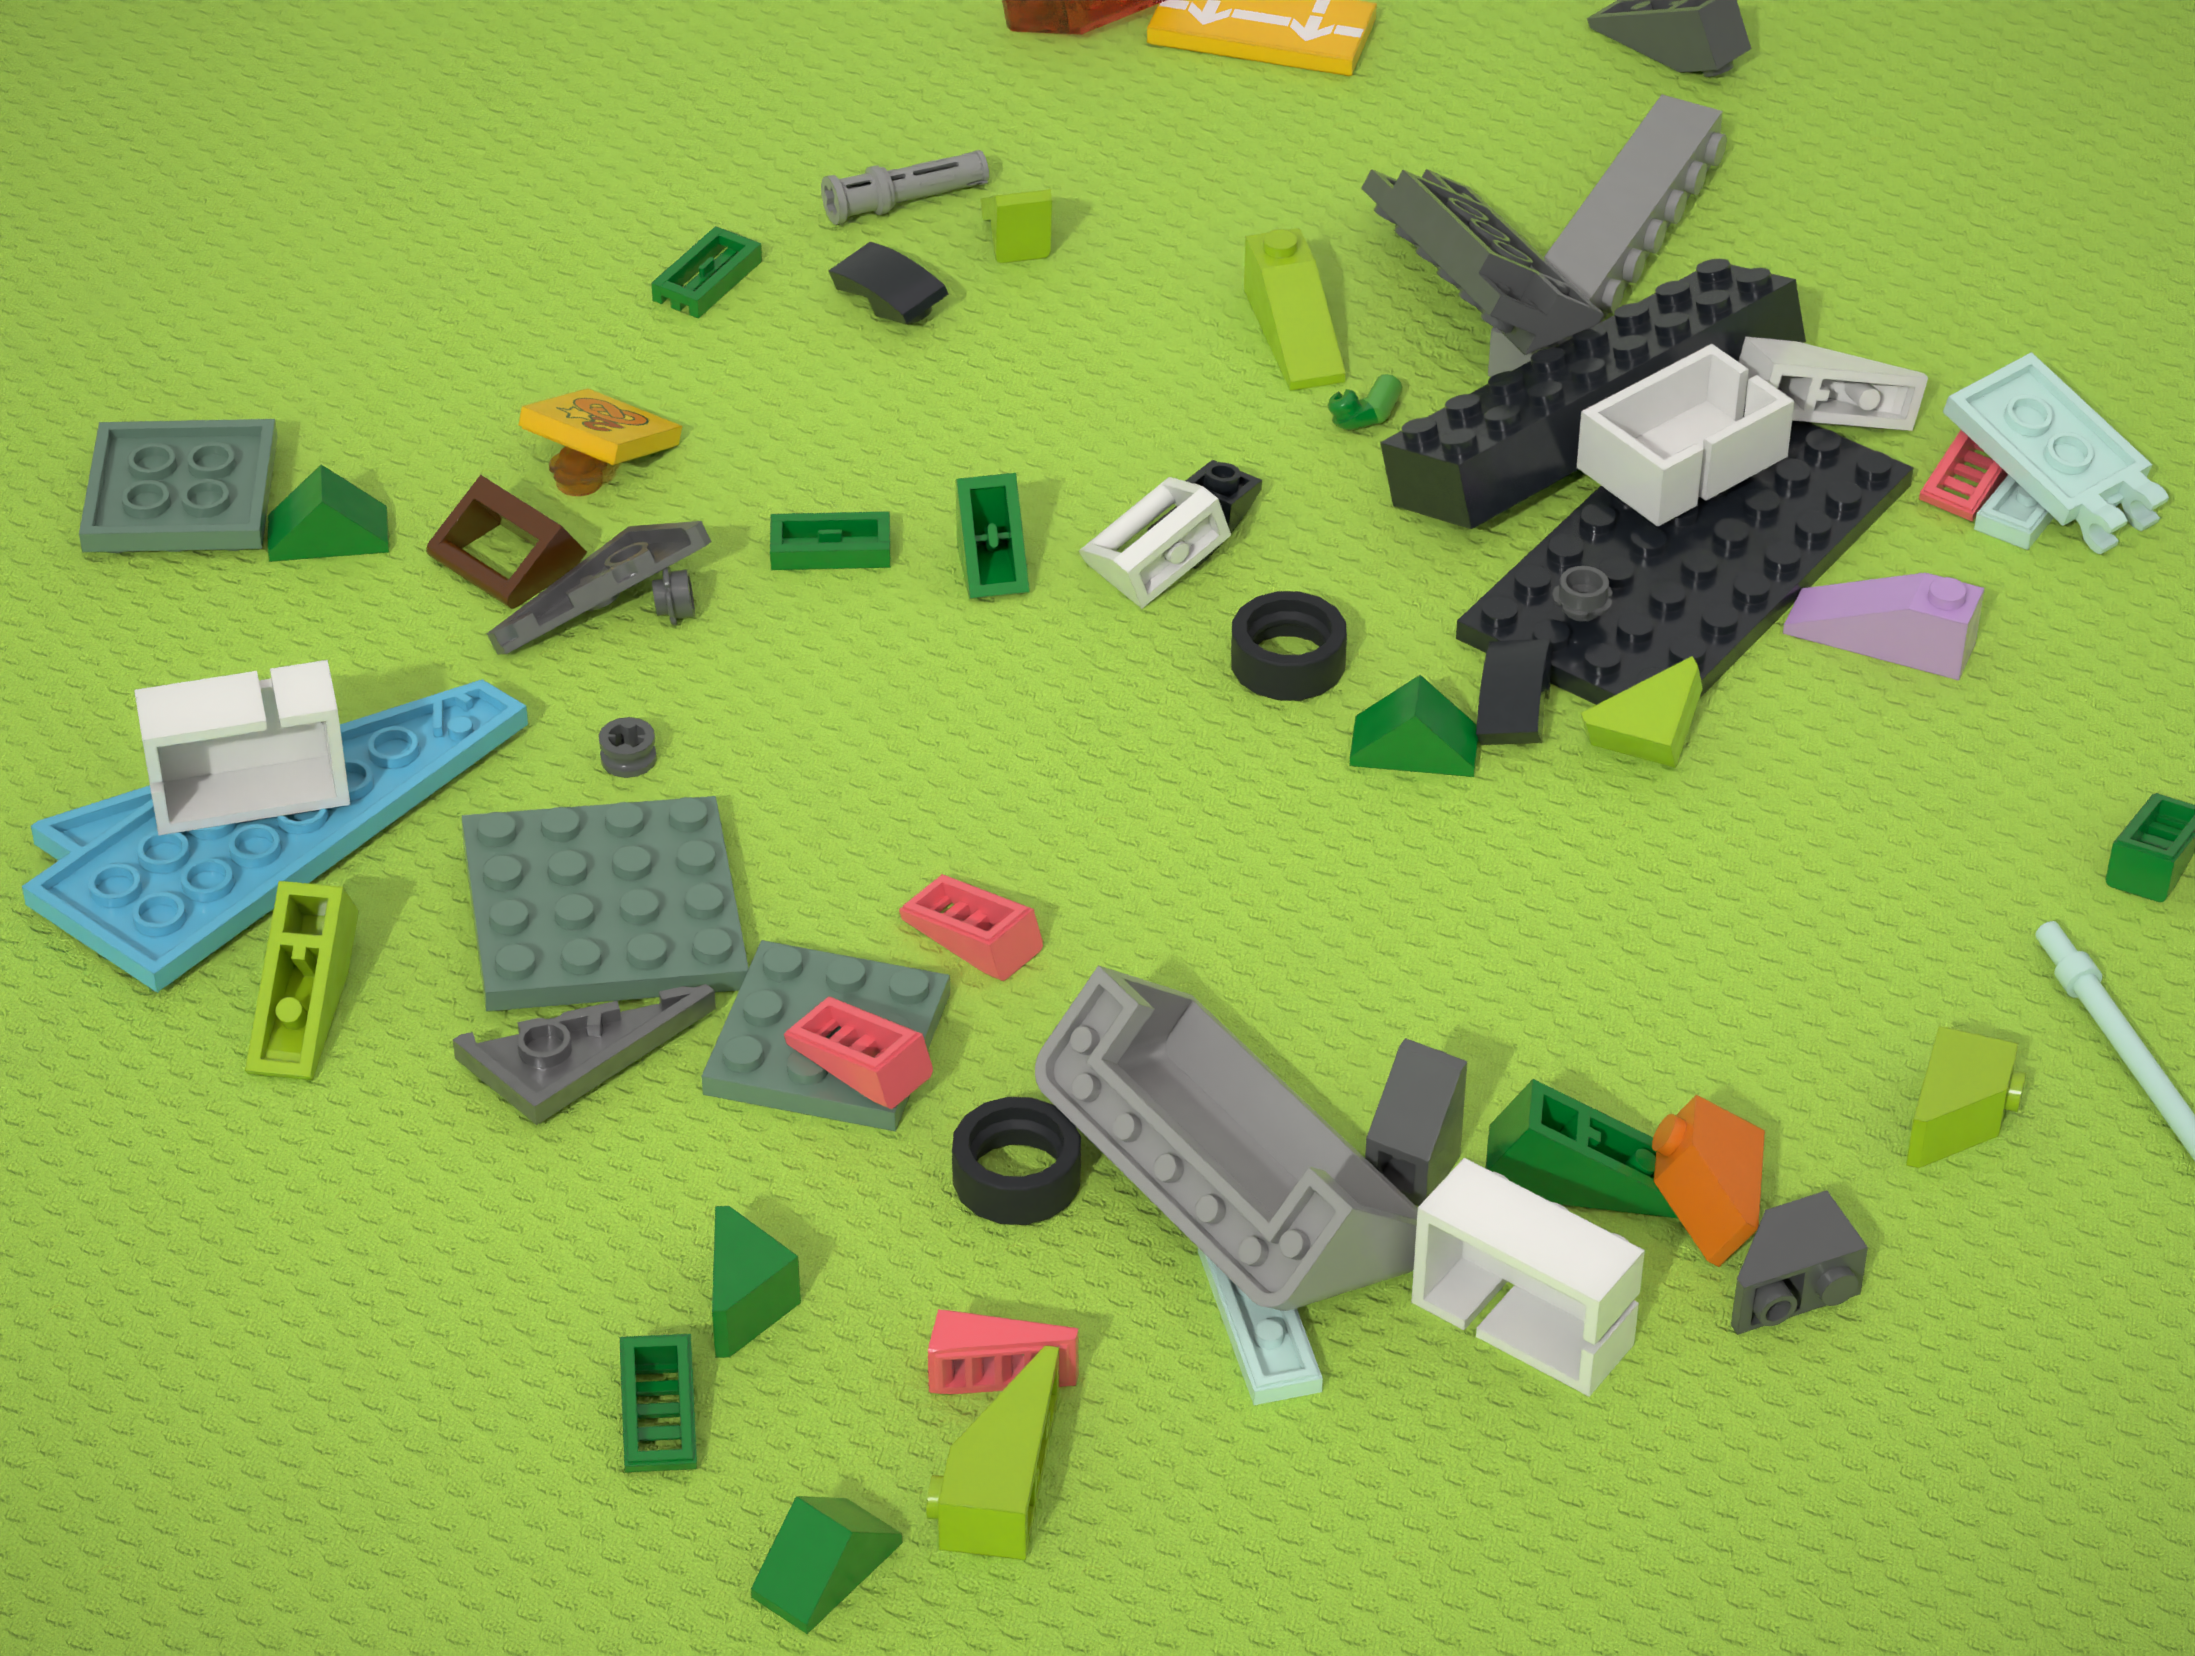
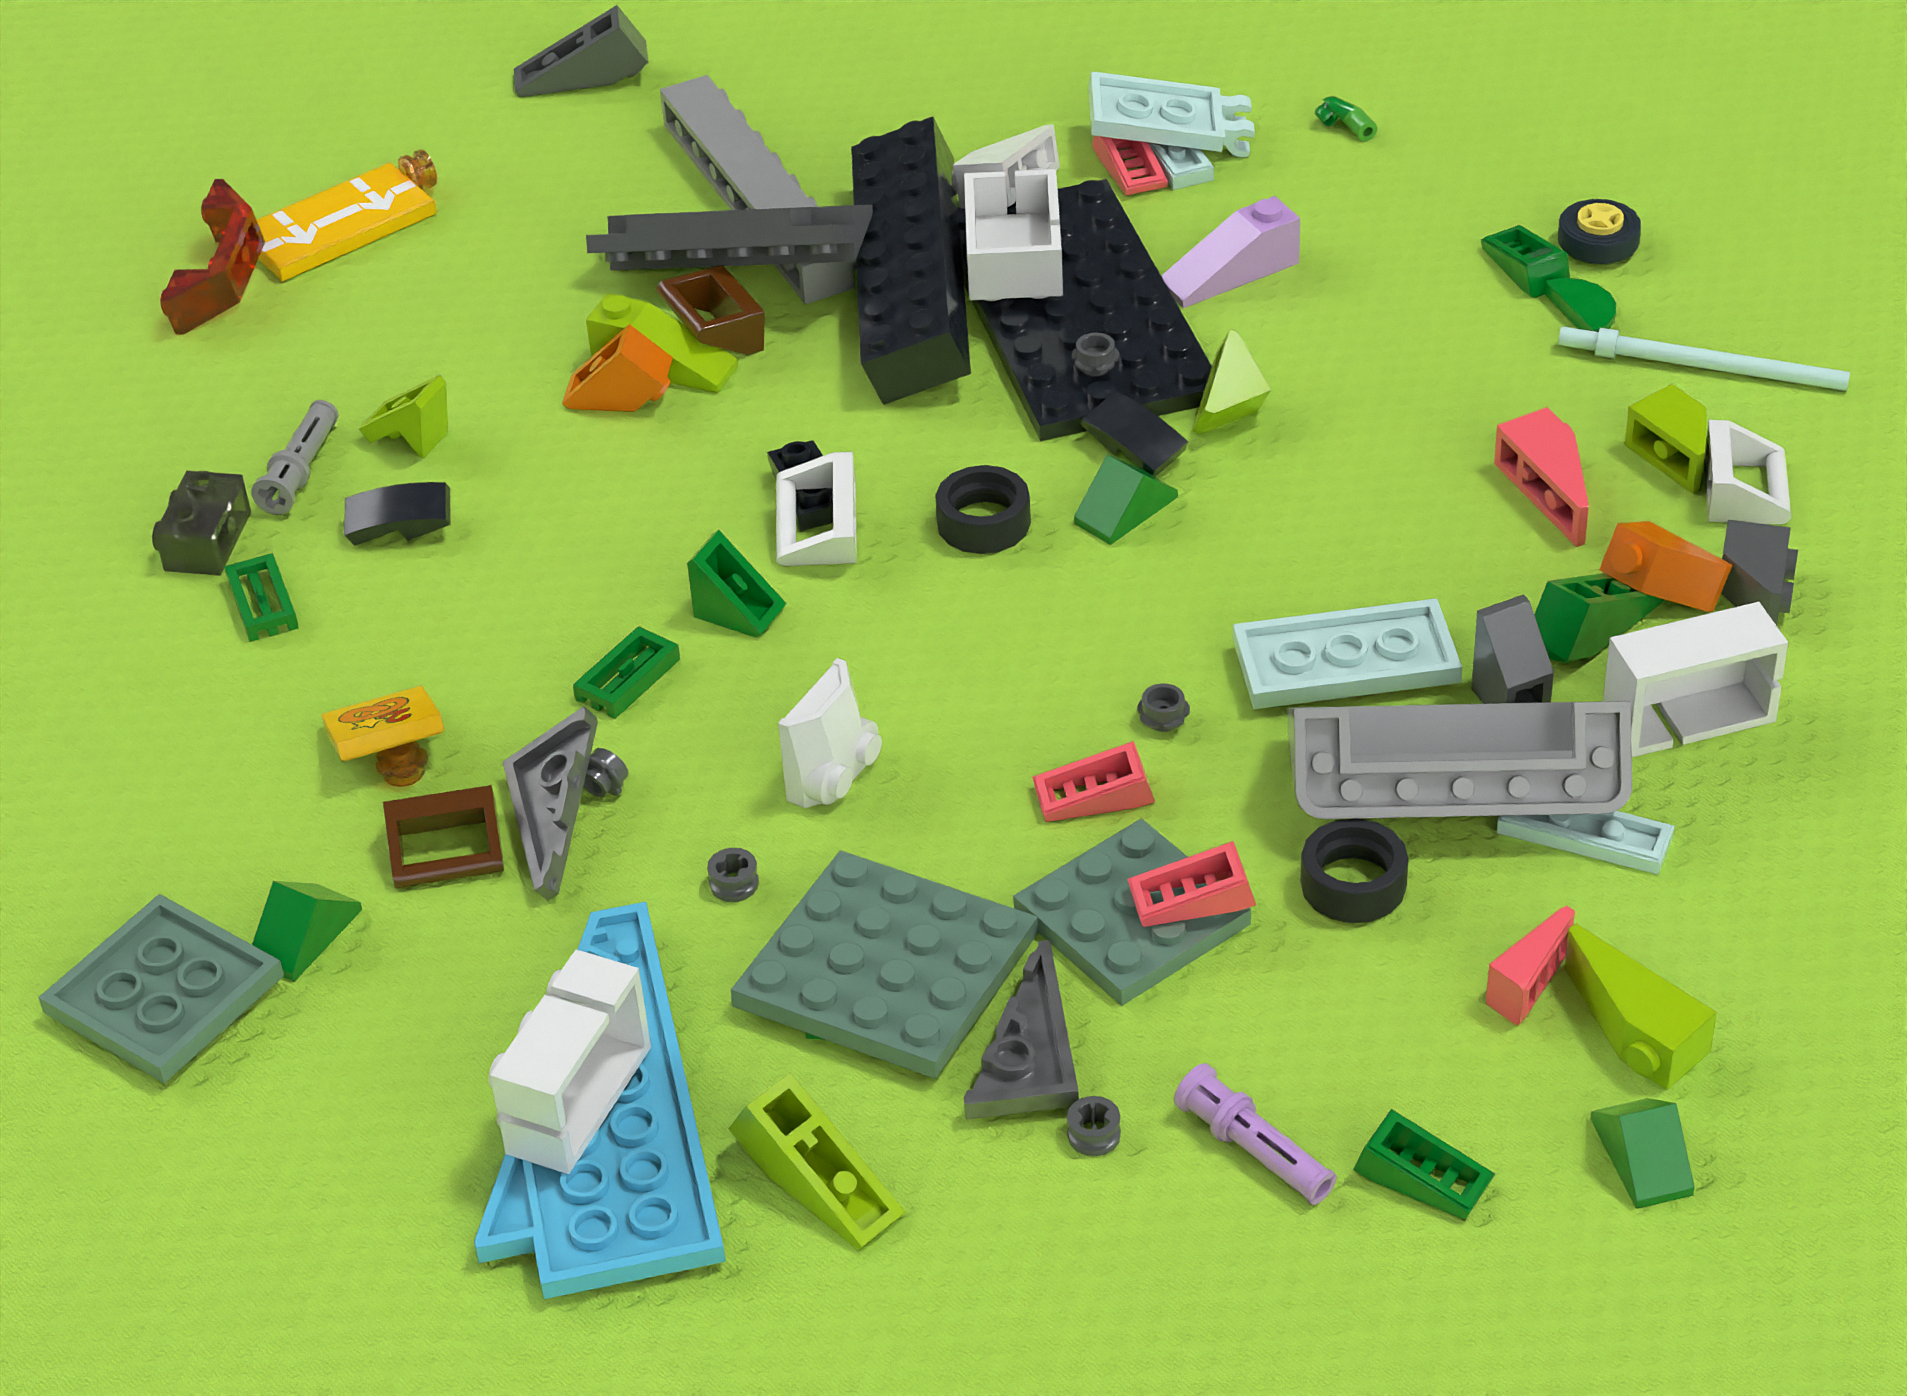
camera: 50 degrees left, 0 degrees up
green slope [712,1206,801,1358] -> none
arm [1328,374,1403,431] -> none
none -> clear smoke brick [152,470,251,576]
none -> clear orange bush [398,149,437,190]
none -> orange slope [562,324,673,412]
none -> reddish brown tile [656,265,765,355]
none -> white slope [778,658,882,808]
none -> dark grey bush [1067,1096,1121,1156]
none -> dark grey plate [1137,683,1190,732]
none -> lavender pin [1174,1063,1337,1205]
none -> light aqua plate [1233,598,1462,709]
none -> coral slope [1494,407,1589,547]
none -> green tile [1544,278,1616,332]
none -> white tile [1704,420,1791,524]

